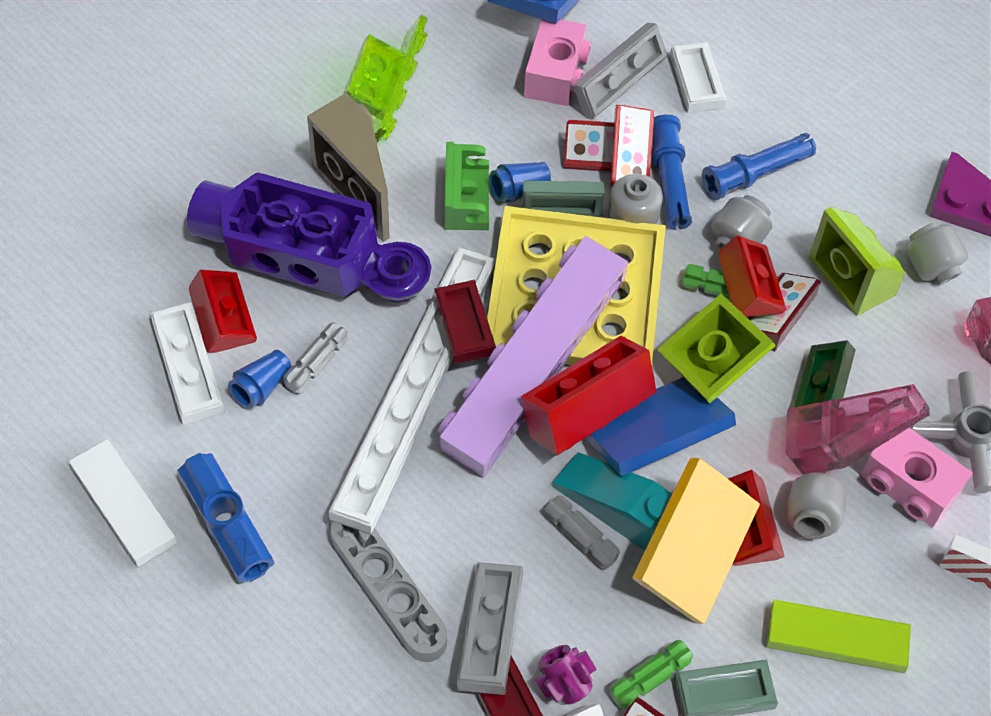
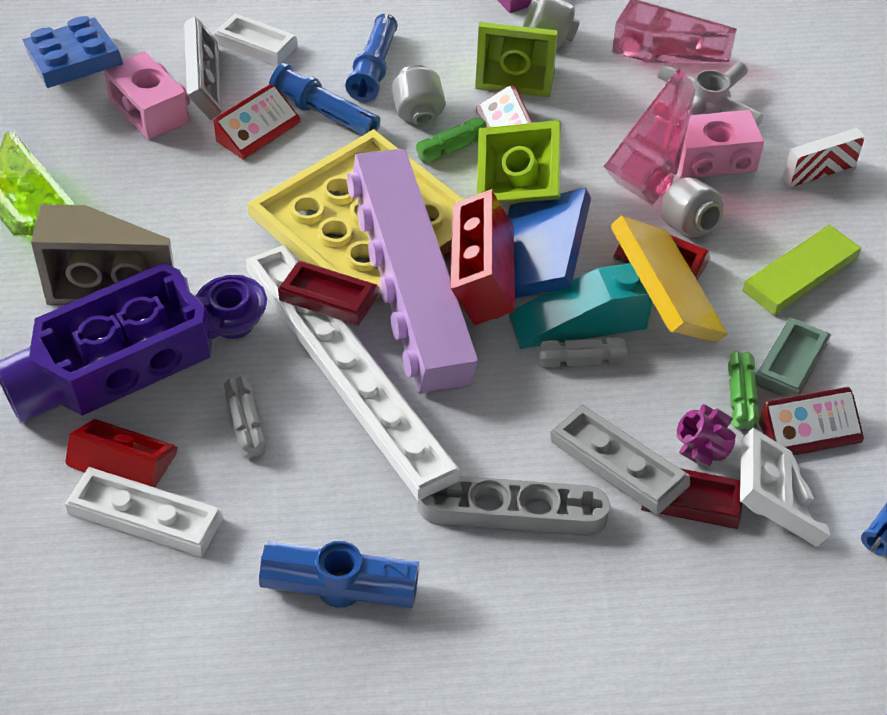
camera: 50 degrees left, 10 degrees down
white tile [69,439,177,567] -> none
blue cone [228,350,291,409] -> none
bright green hinge [445,141,489,231] -> none
blue cone [489,161,551,203] -> none
sand green tile [522,180,605,217] -> none
light grey head [608,173,663,224] -> none
slope [609,104,654,187] -> none
red slope [718,235,786,316] -> none
dark green plate [792,340,856,424] -> none

